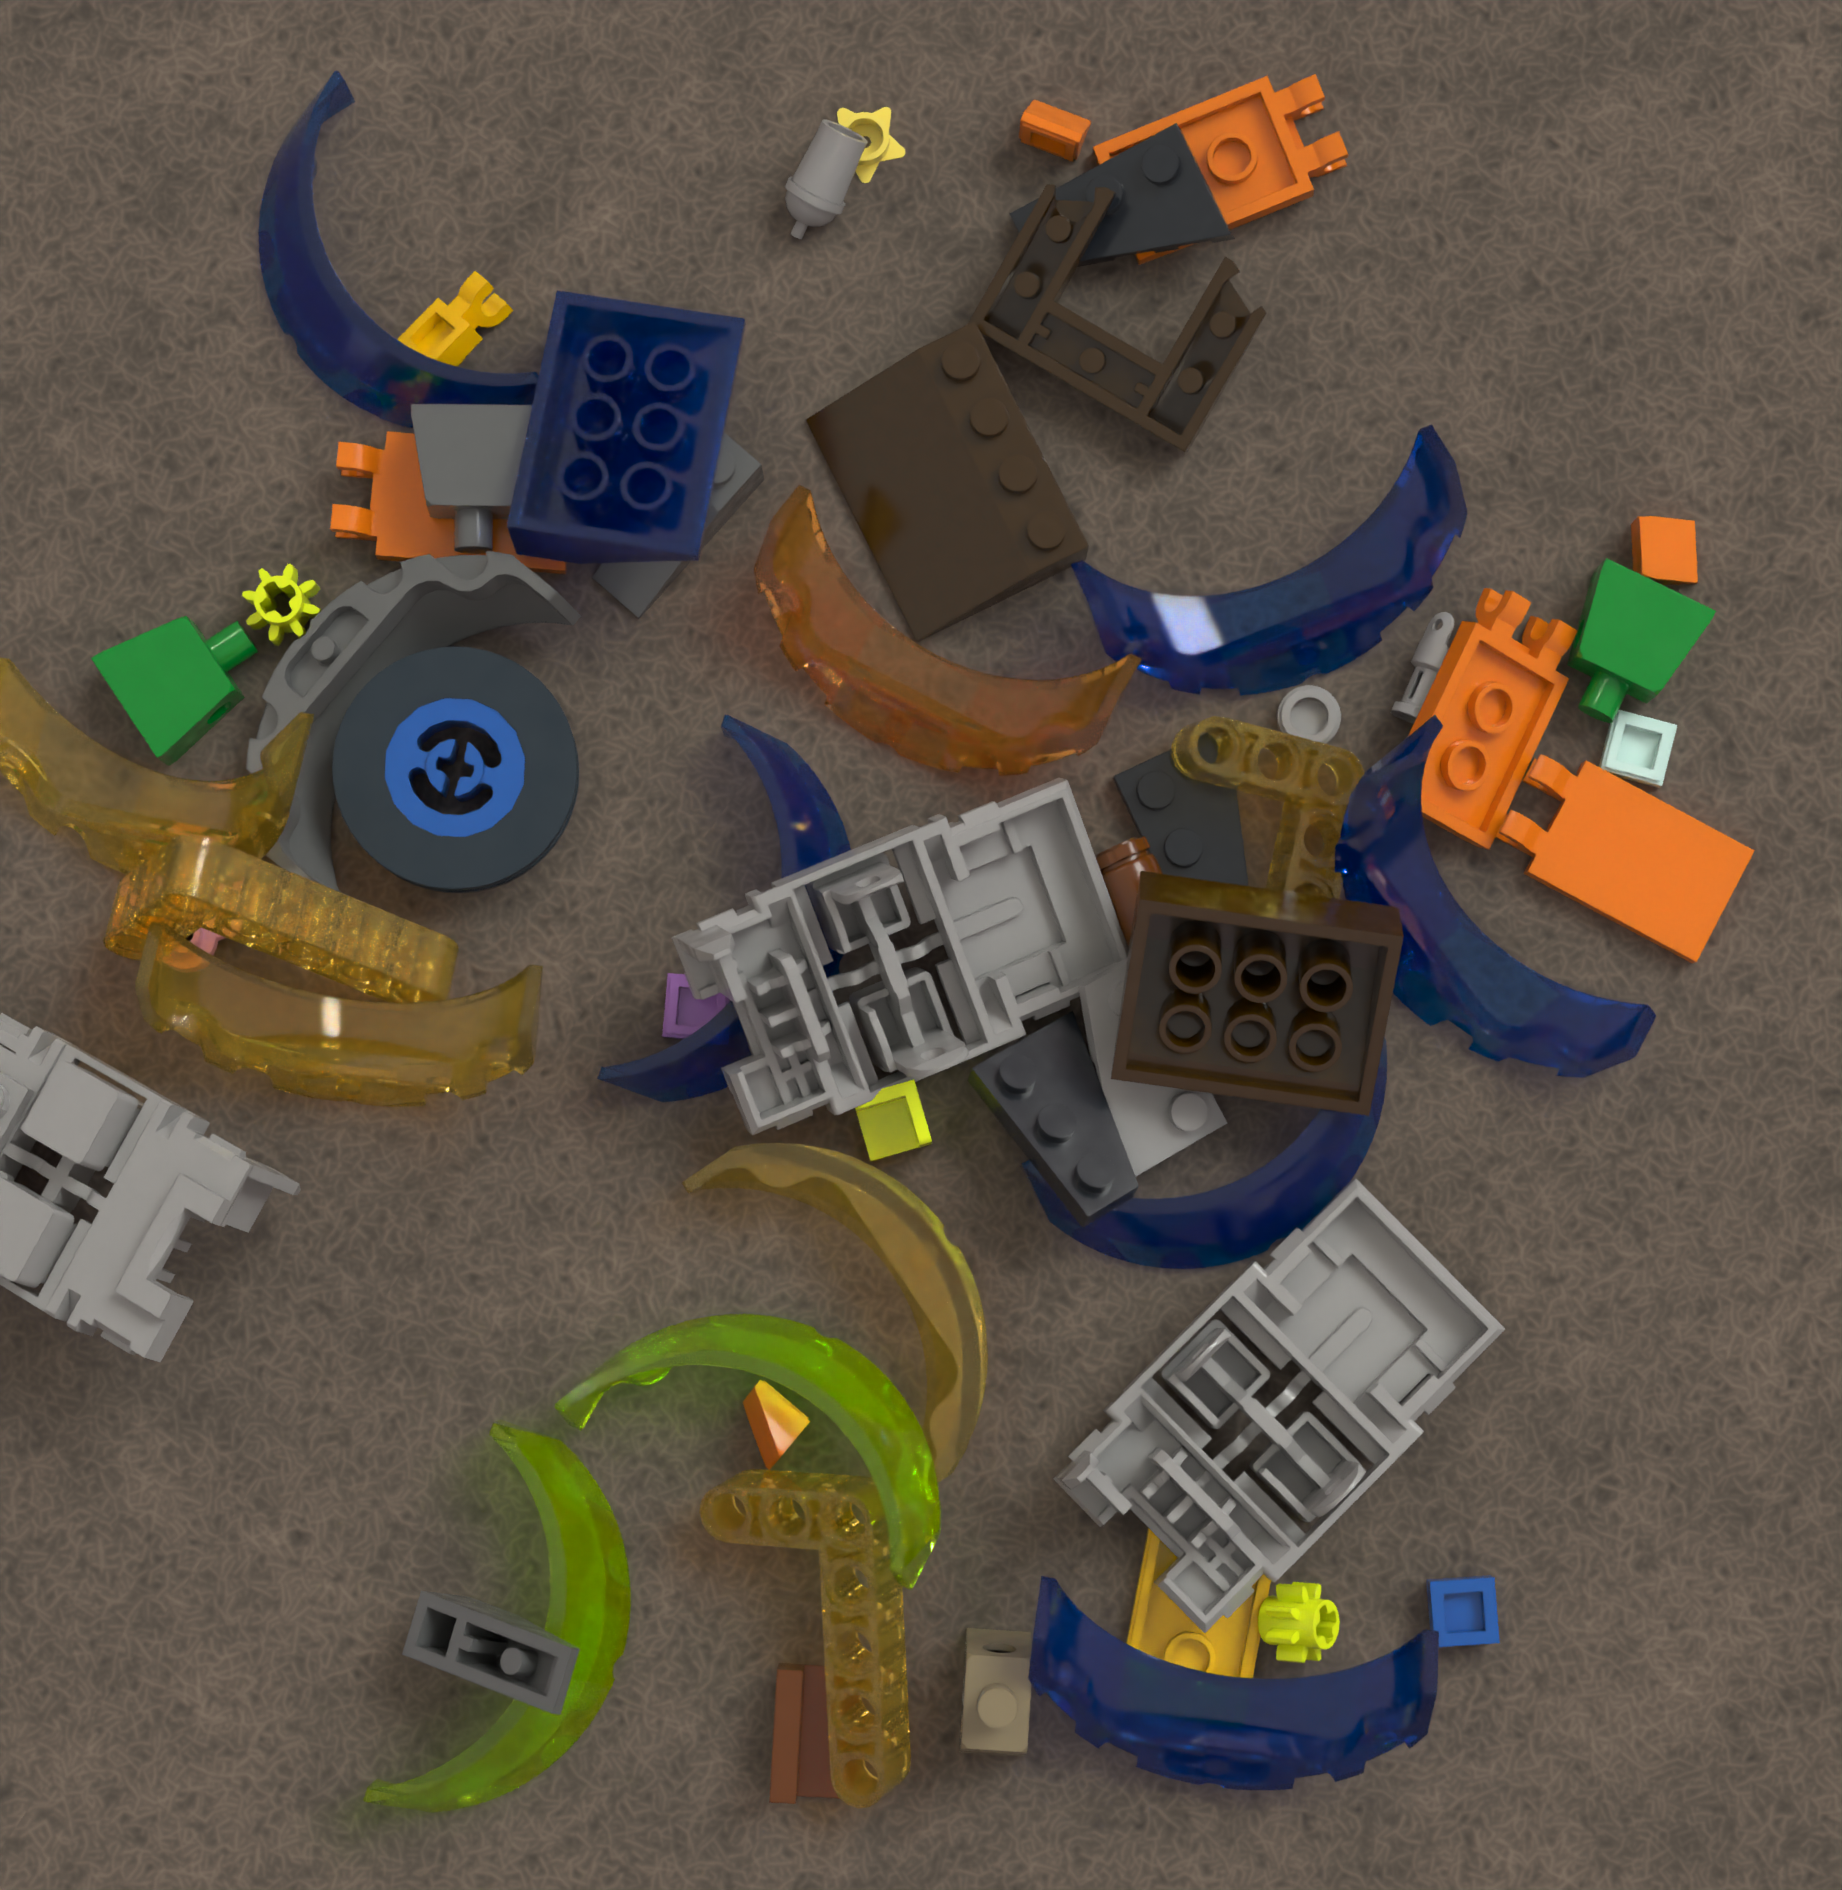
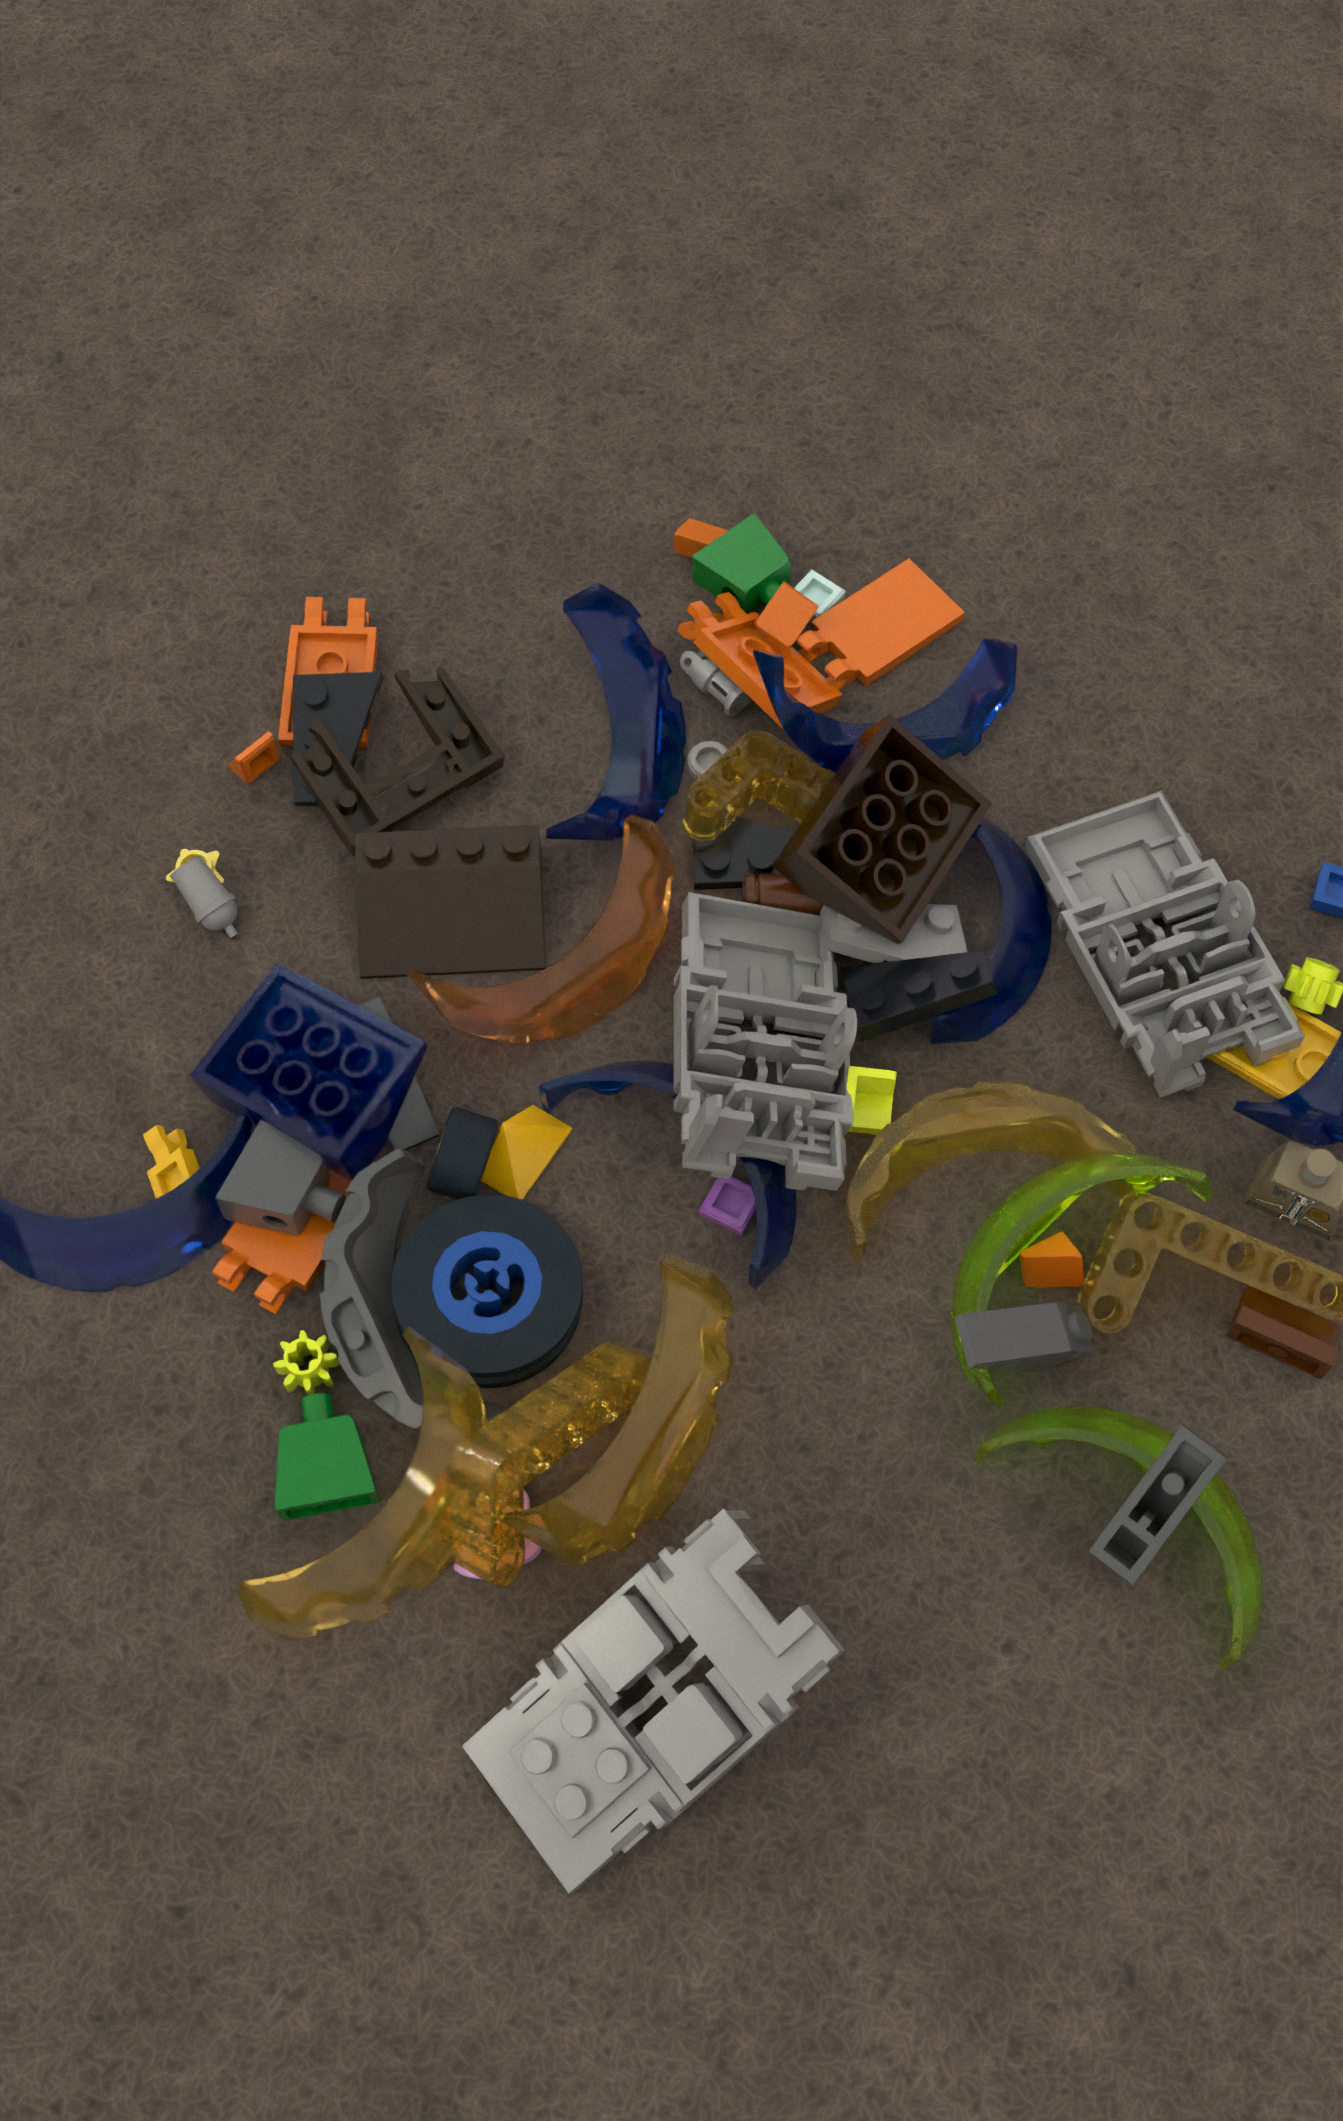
camera: 65 degrees left, 20 degrees down
none -> black wheel [426,1107,498,1199]
none -> yellow slope [480,1105,573,1200]
none -> orange slope [755,581,819,648]
none -> dark grey slope [954,1302,1094,1372]

